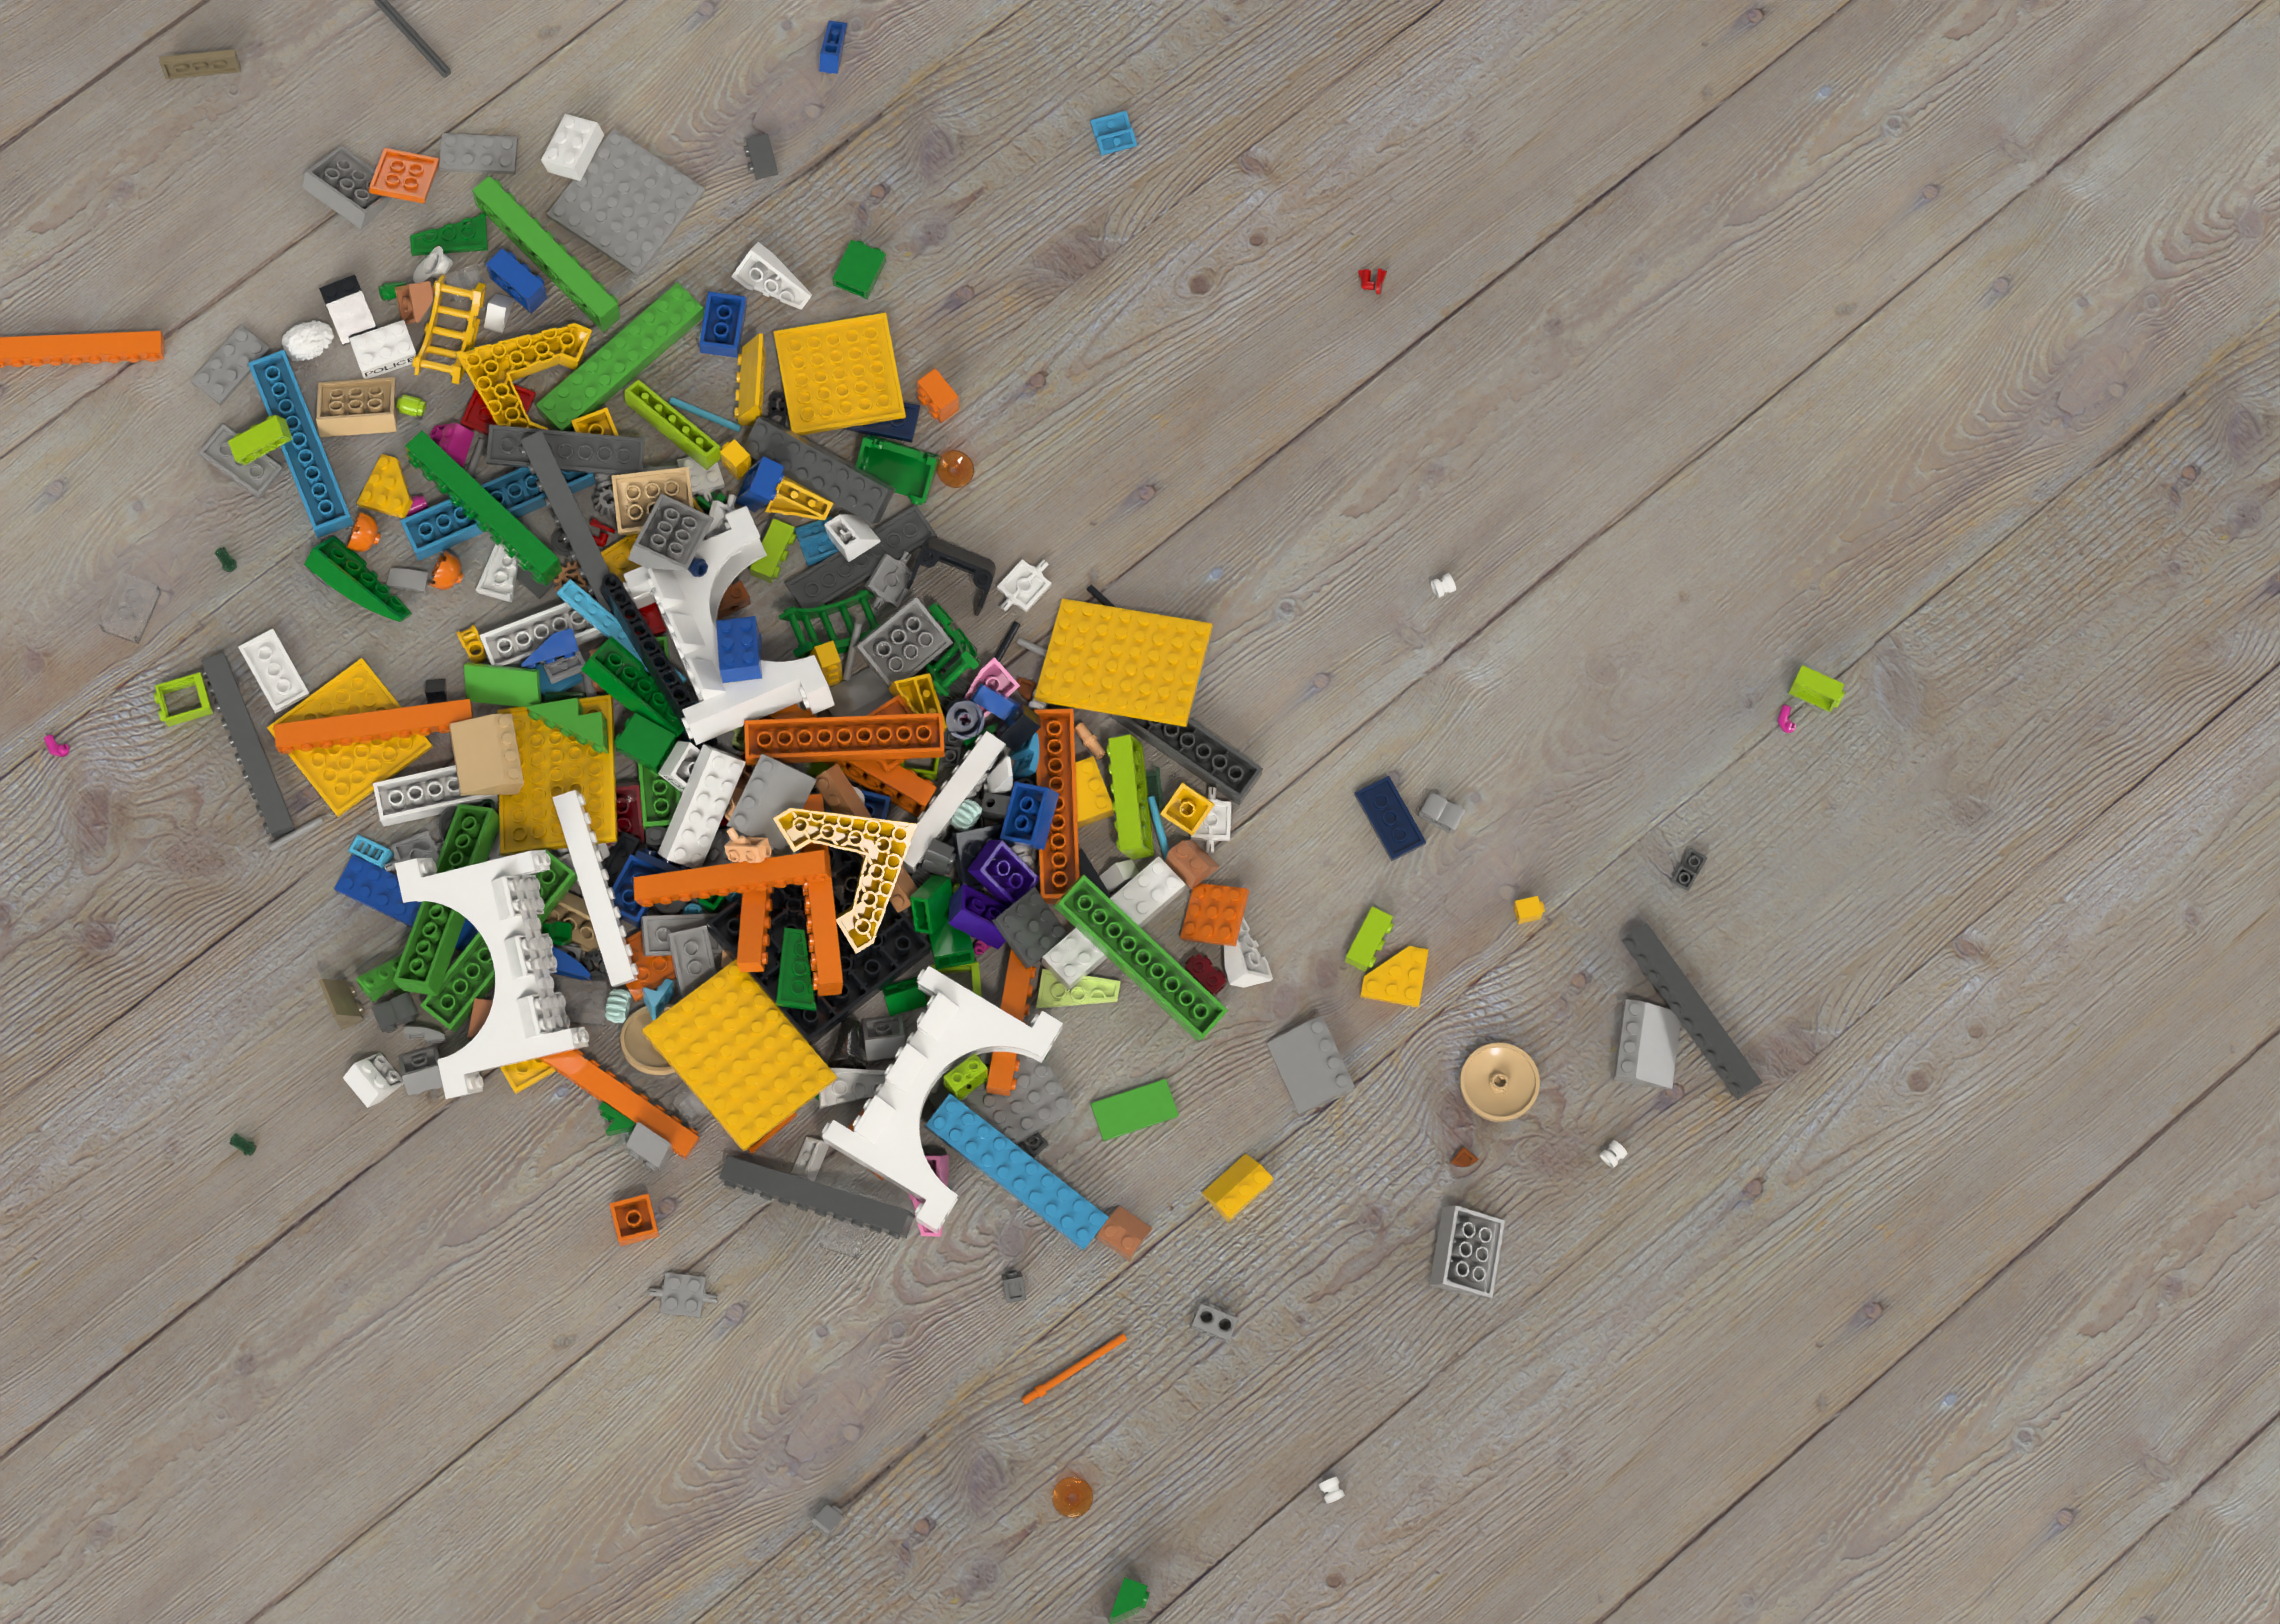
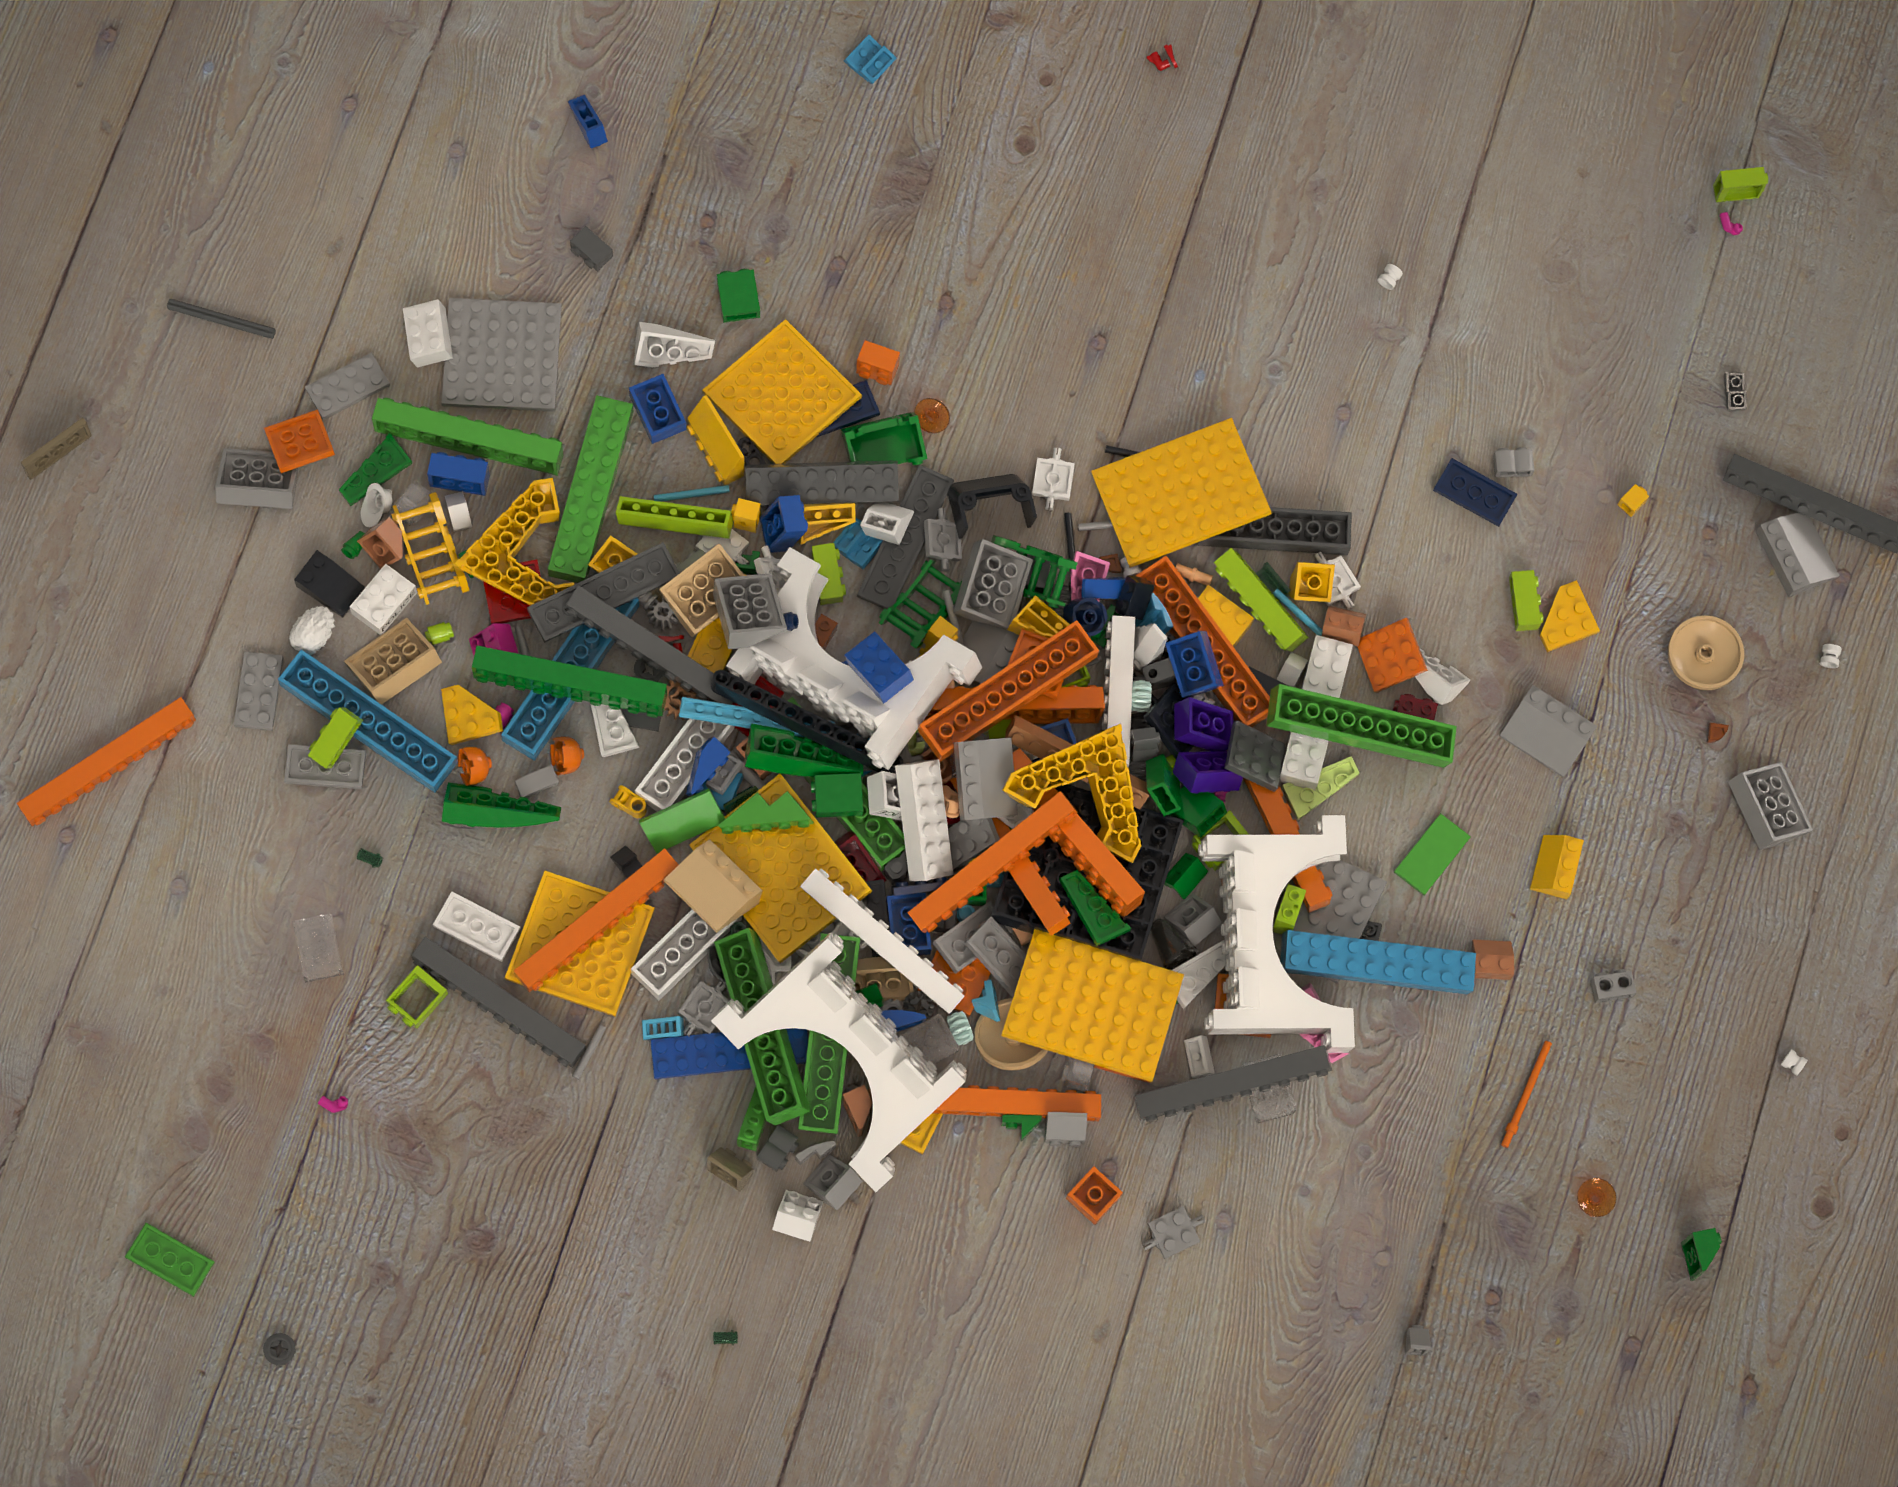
camera: 35 degrees left, 0 degrees up
light nougat brick [725,827,772,863] -> none
dark grey bracket [1001,1270,1027,1303] -> none

